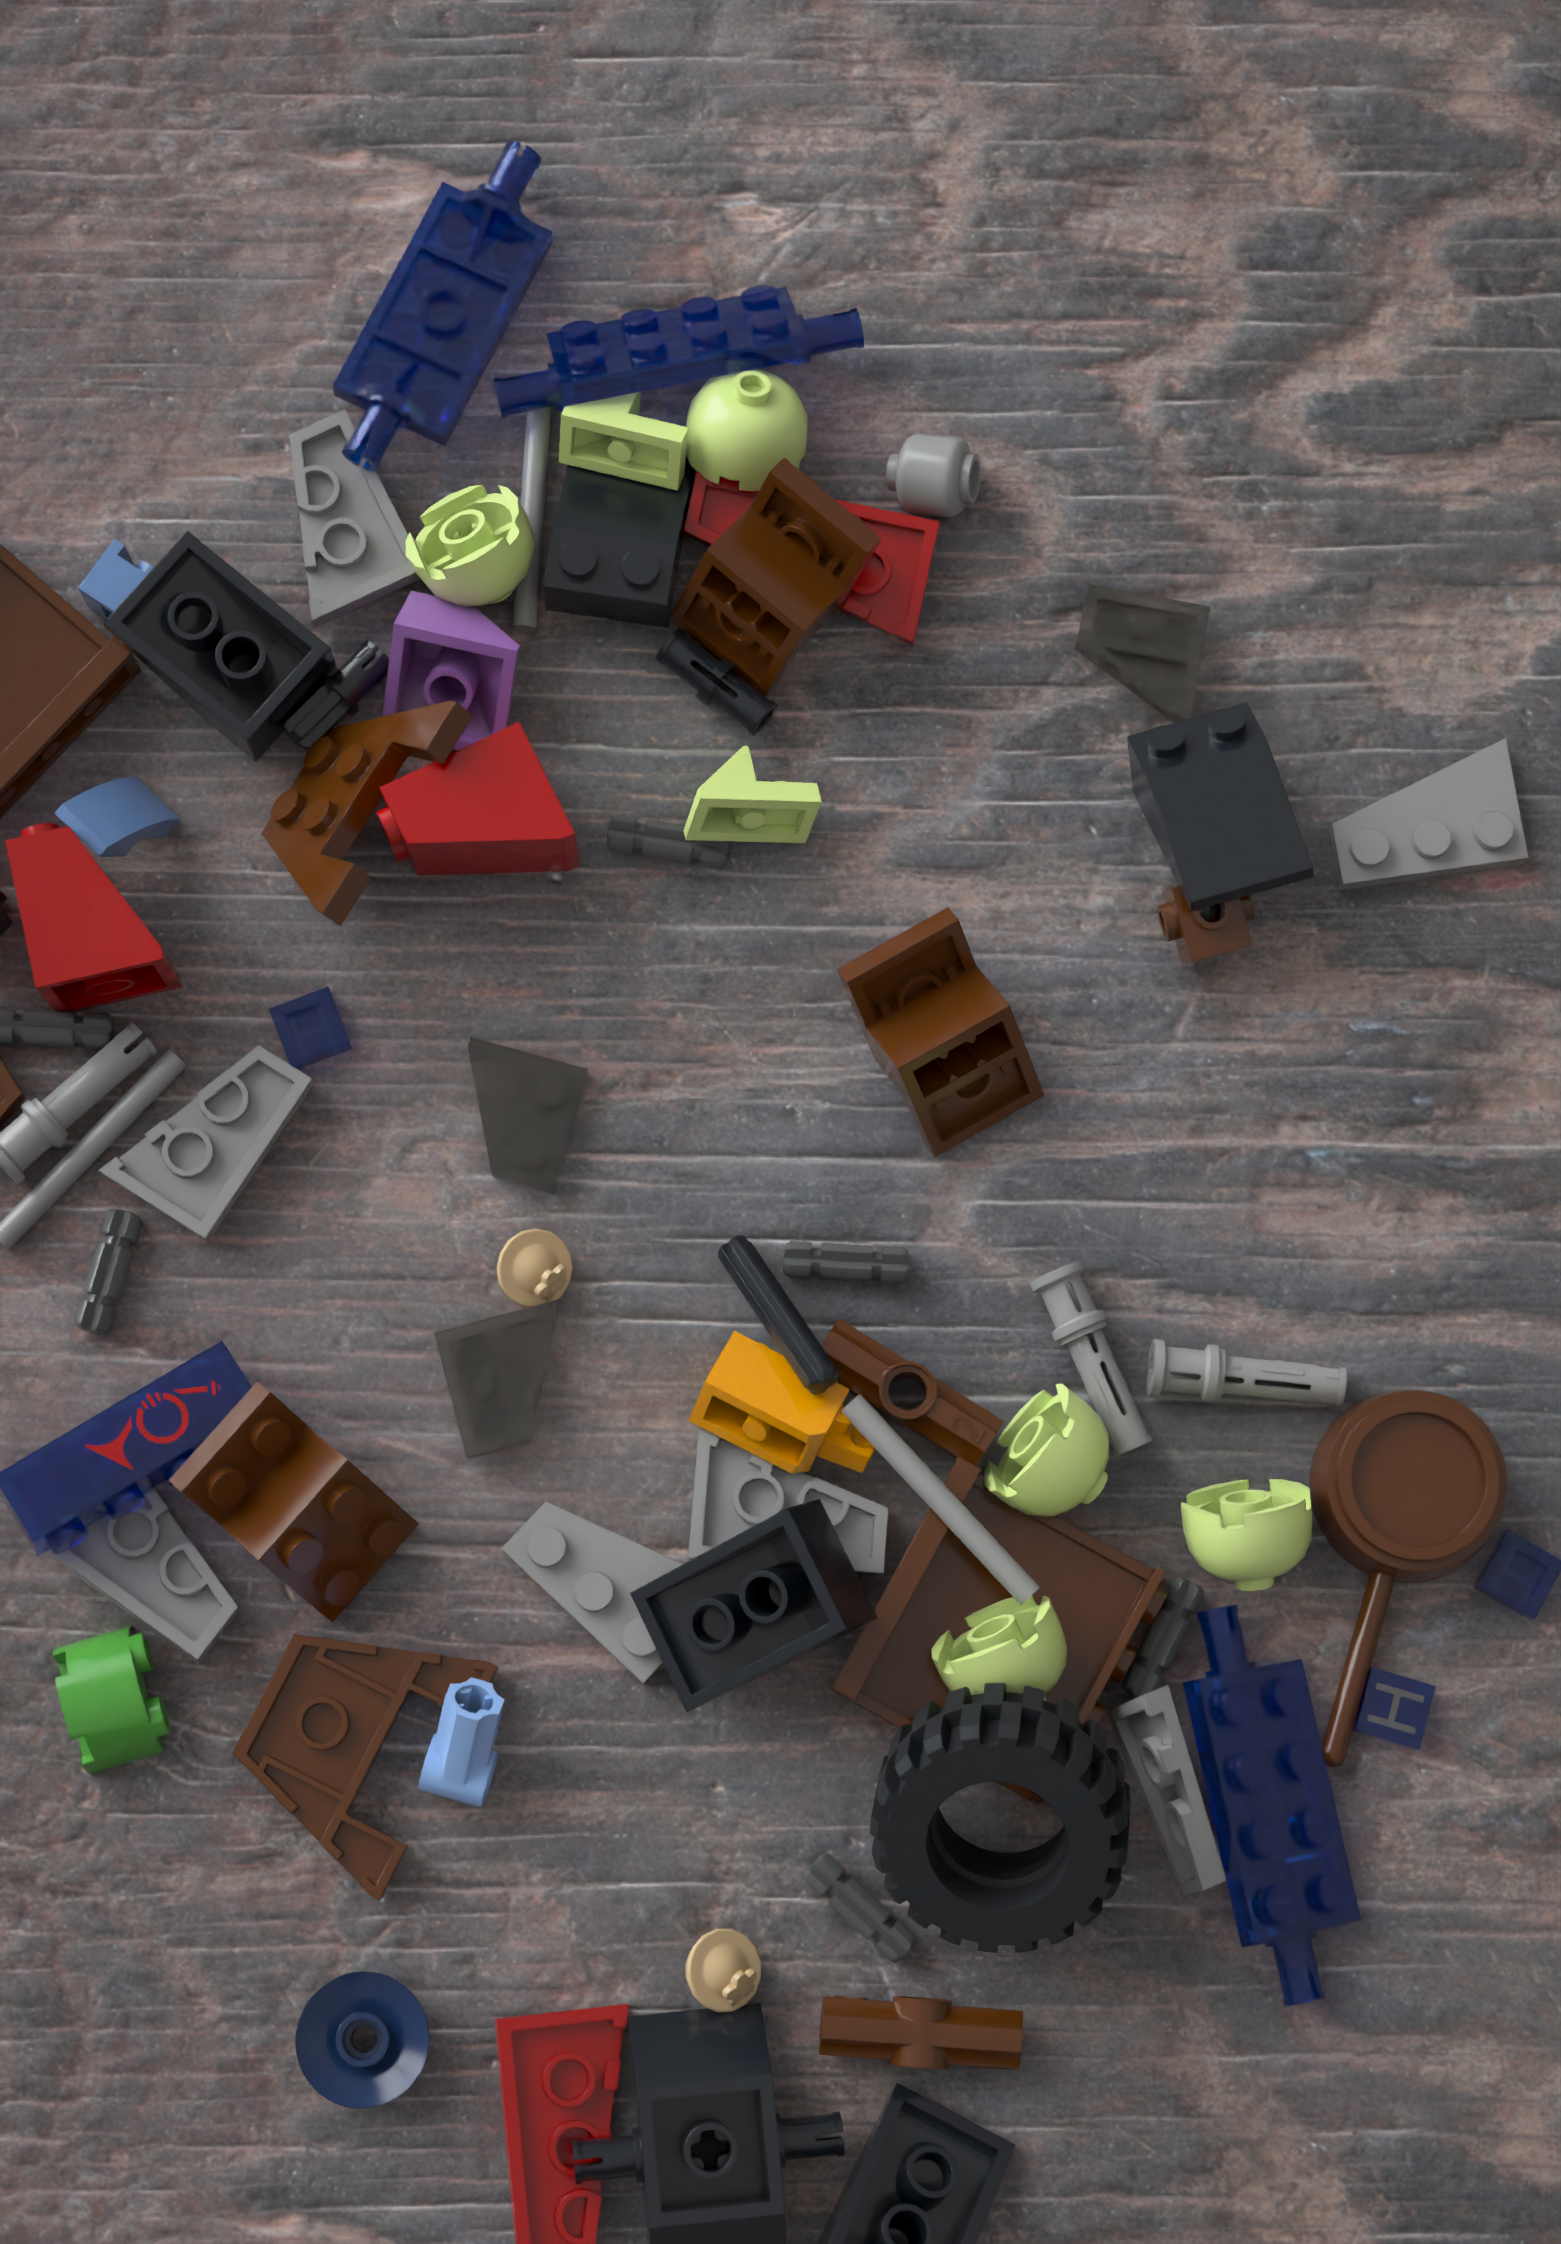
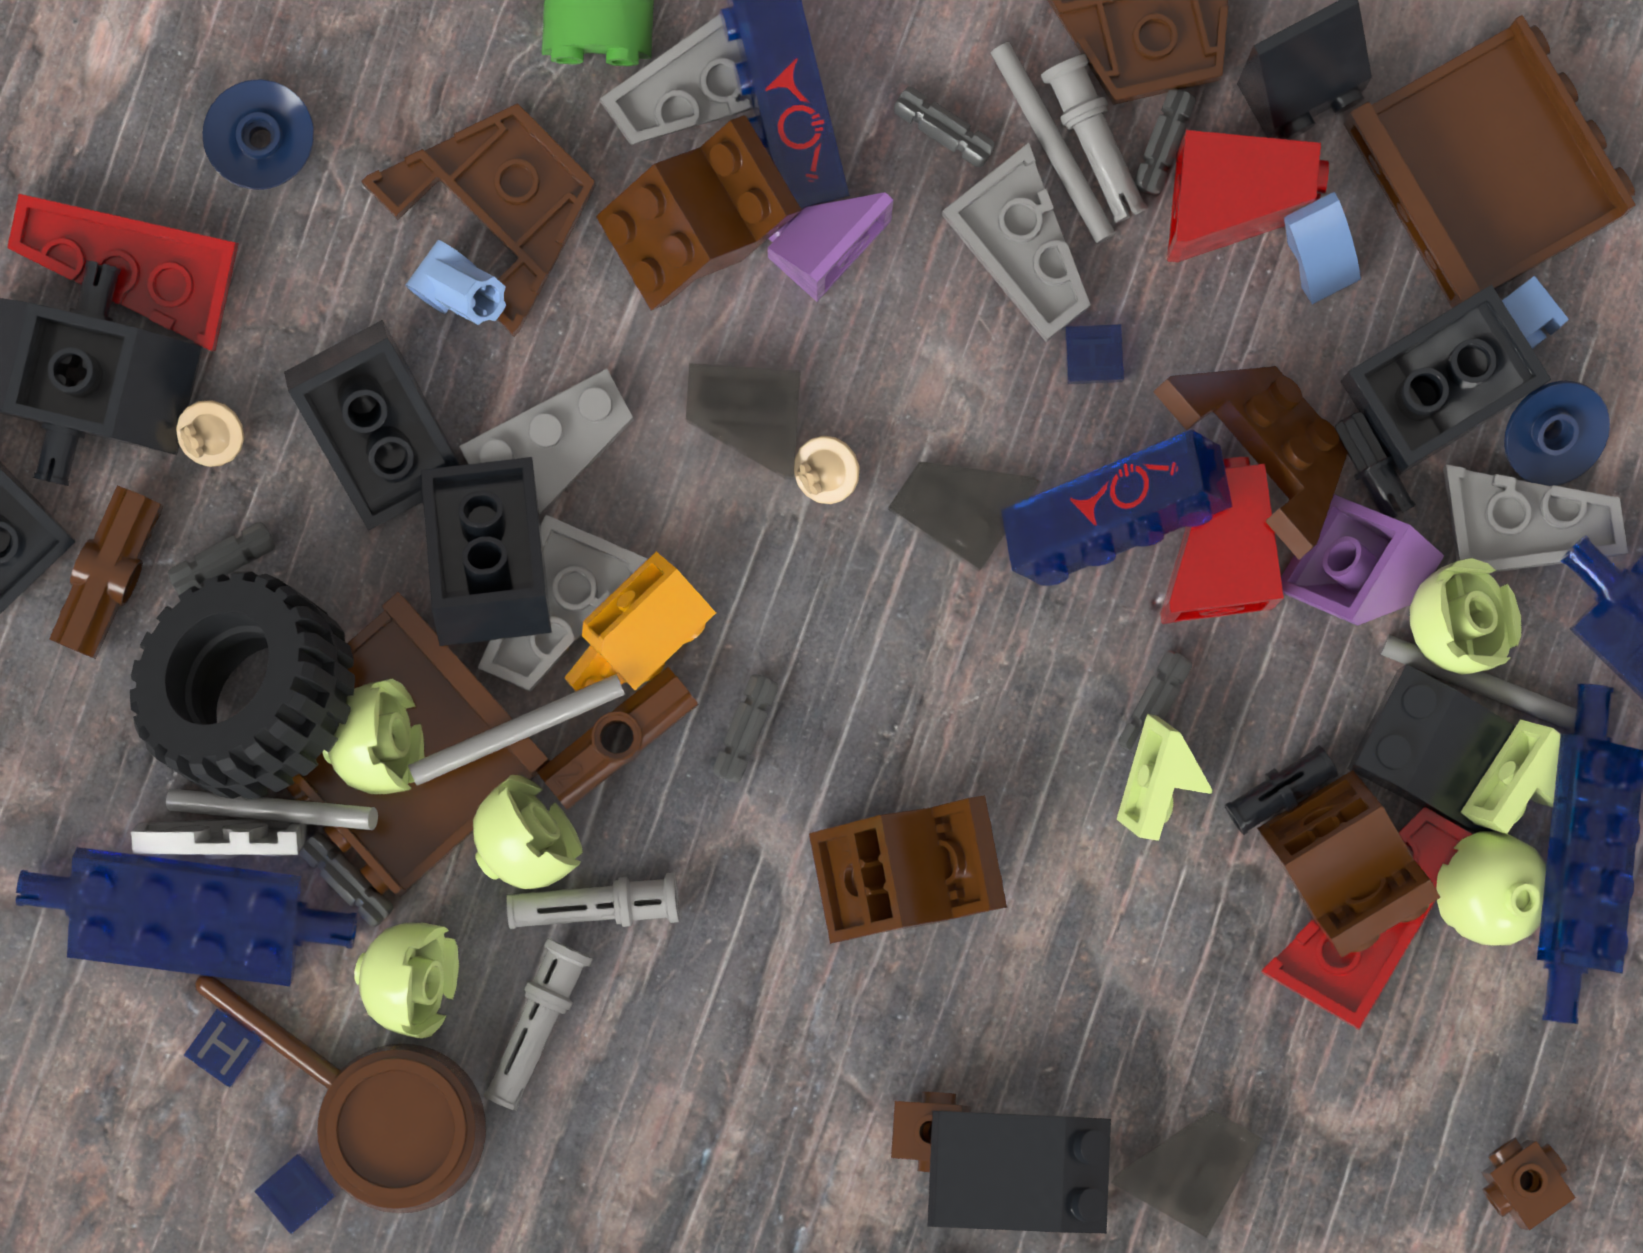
camera: 110 degrees right, 5 degrees up
black axle [718,1235,839,1395] -> none
light grey head [886,433,981,518] -> none
none -> light grey bar [166,789,378,830]
none -> black slope [284,320,460,531]
none -> medium lavender slope [768,192,893,302]
none -> clear blue brick [1001,429,1233,586]
none -> reddish brown brick [1481,1137,1576,1231]
none -> dark blue dish [1504,380,1610,486]

